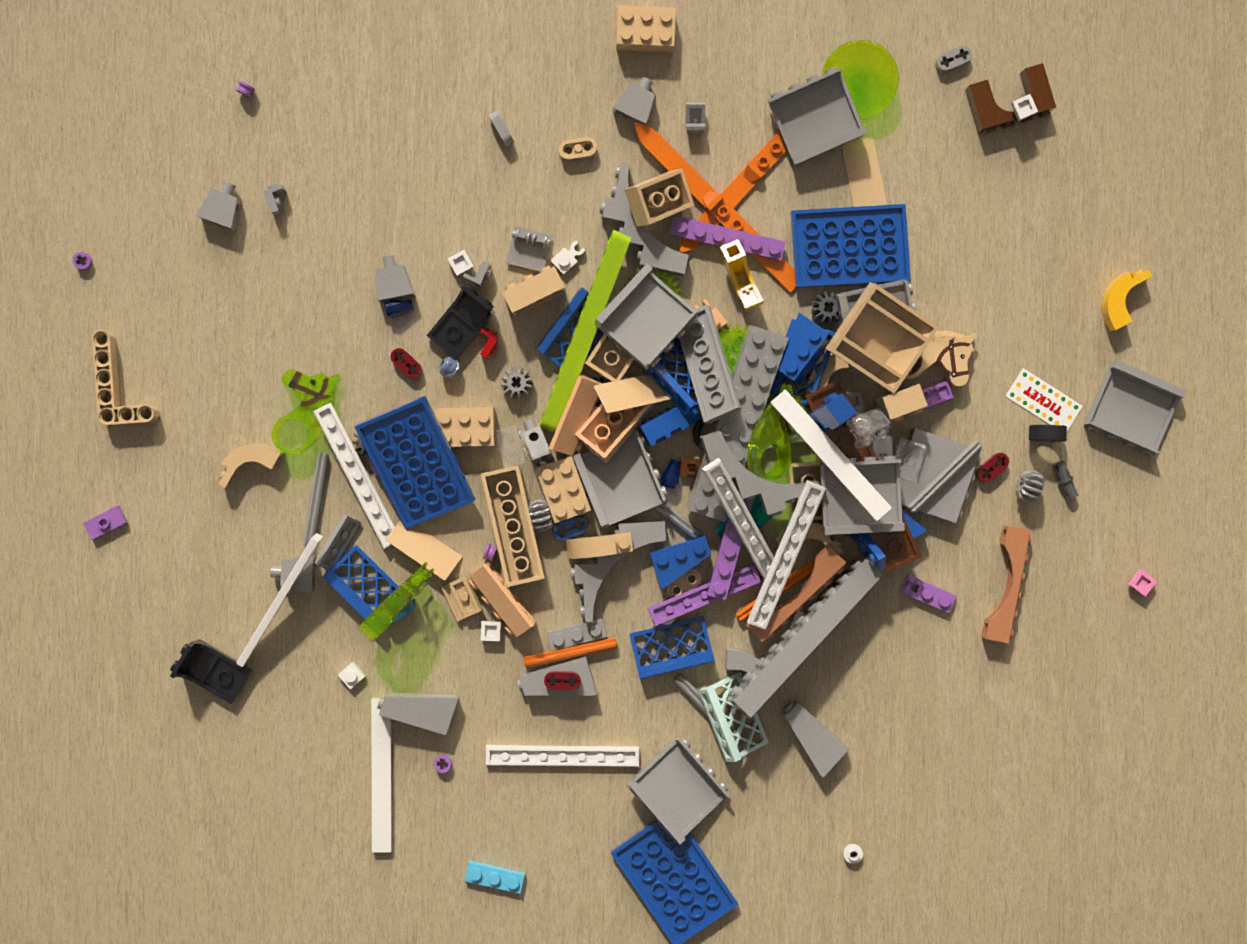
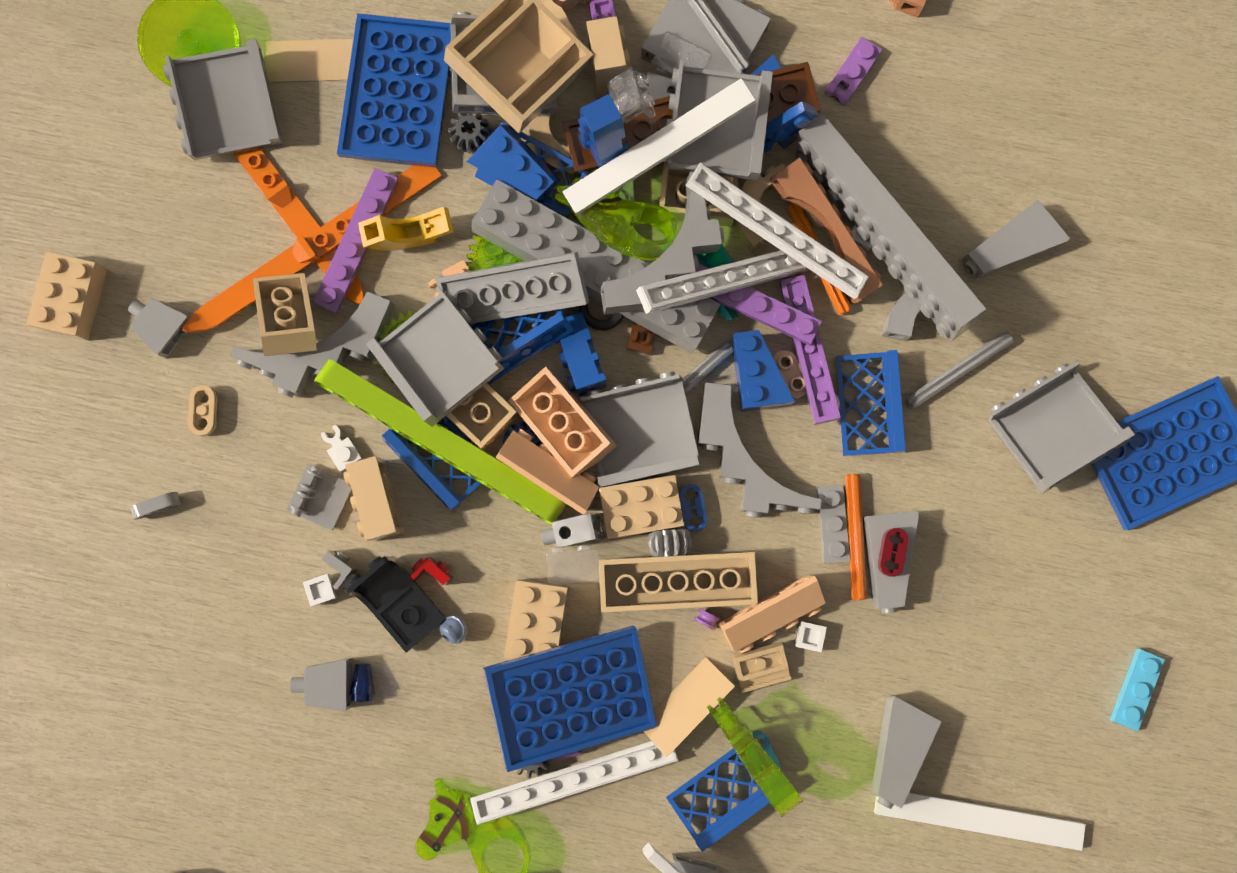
camera: 75 degrees left, 5 degrees down
medium lavender bush [235,81,255,98] -> none
light grey bracket [263,184,286,216] -> none
light grey axle [303,452,329,546] -> none
light grey plate [314,513,361,571] -> none
white plate [338,662,366,689] -> none
dark red beam [390,348,423,379] -> none
medium lavender bush [434,755,452,773] -> none
white tile [486,745,639,767] -> none
light grey gear [501,367,533,399] -> none
tan arch [566,532,633,559] -> none
tan sticker [594,374,670,413] -> none
clear blue cone [660,459,681,489] -> none
light grey bracket [685,103,706,133] -> none
light aqua fence [698,672,769,762] -> none
white plate [843,844,863,864] -> none

